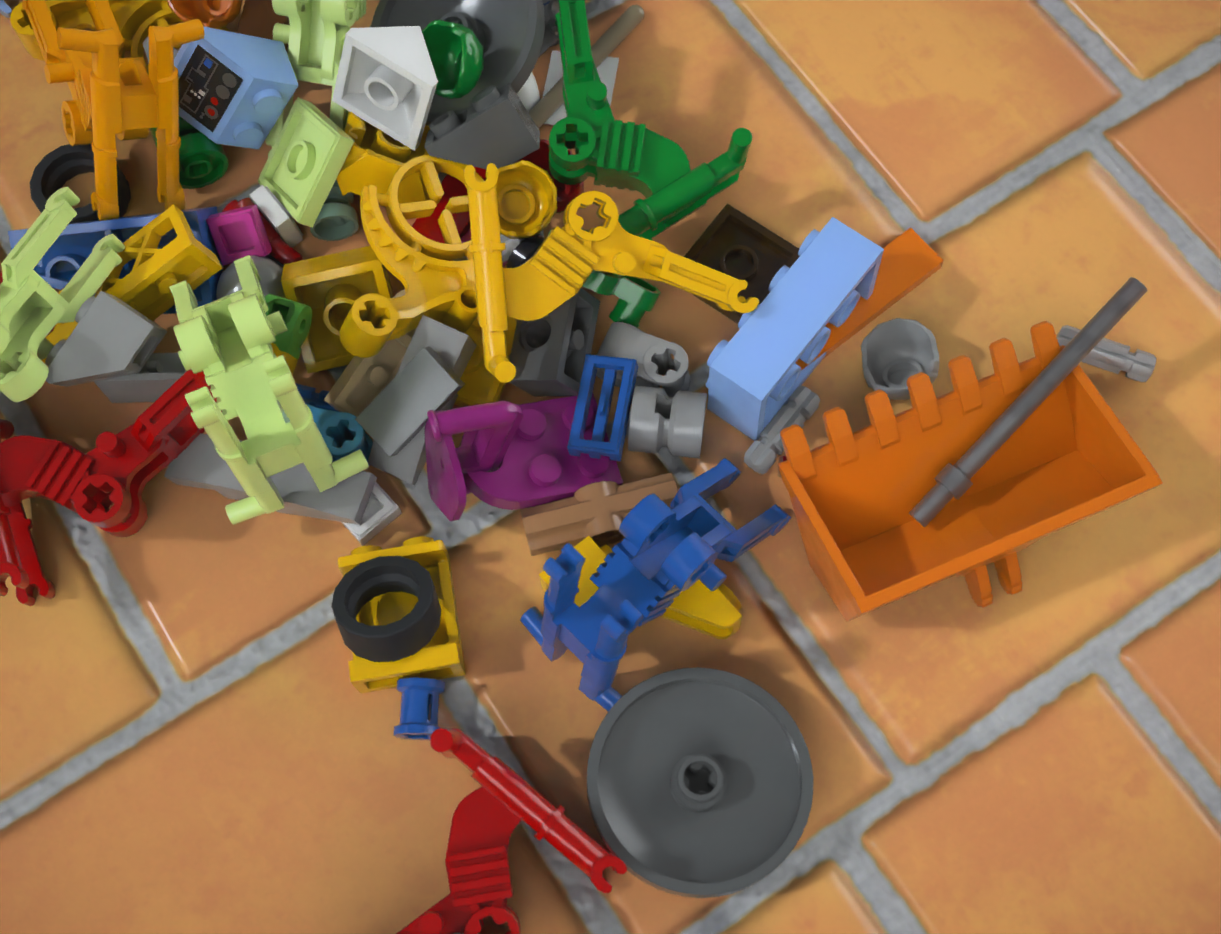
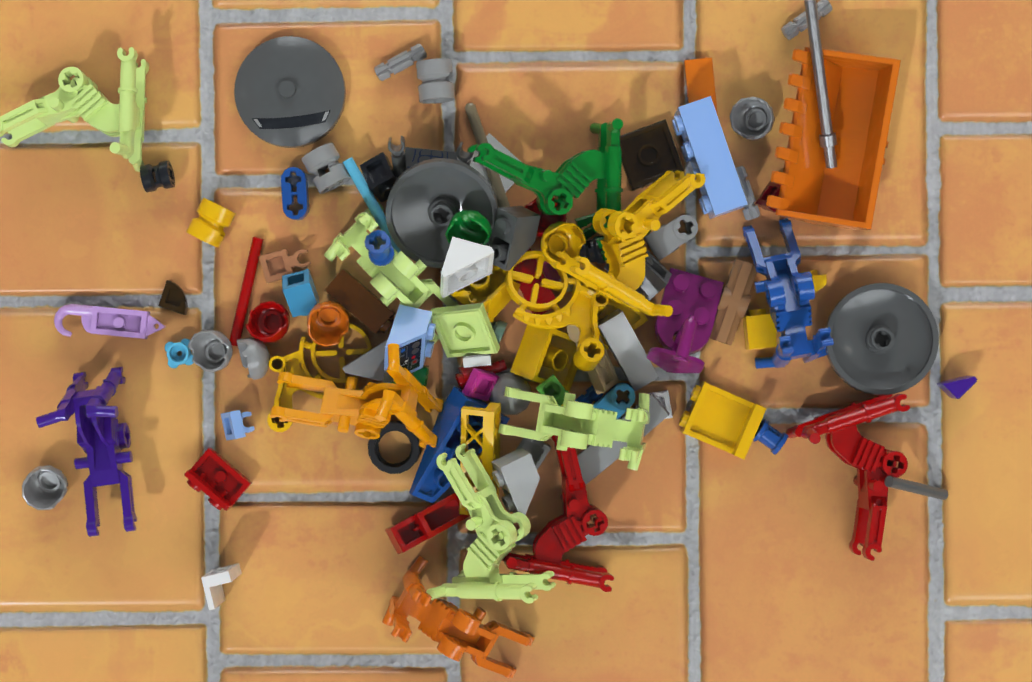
camera: 55 degrees left, 20 degrees up
black tyre [331,556,441,662] -> none
dark grey tile [355,346,465,457] -> none
blue tile [567,354,638,461] -> none
light grey wheel [628,386,707,459] -> none

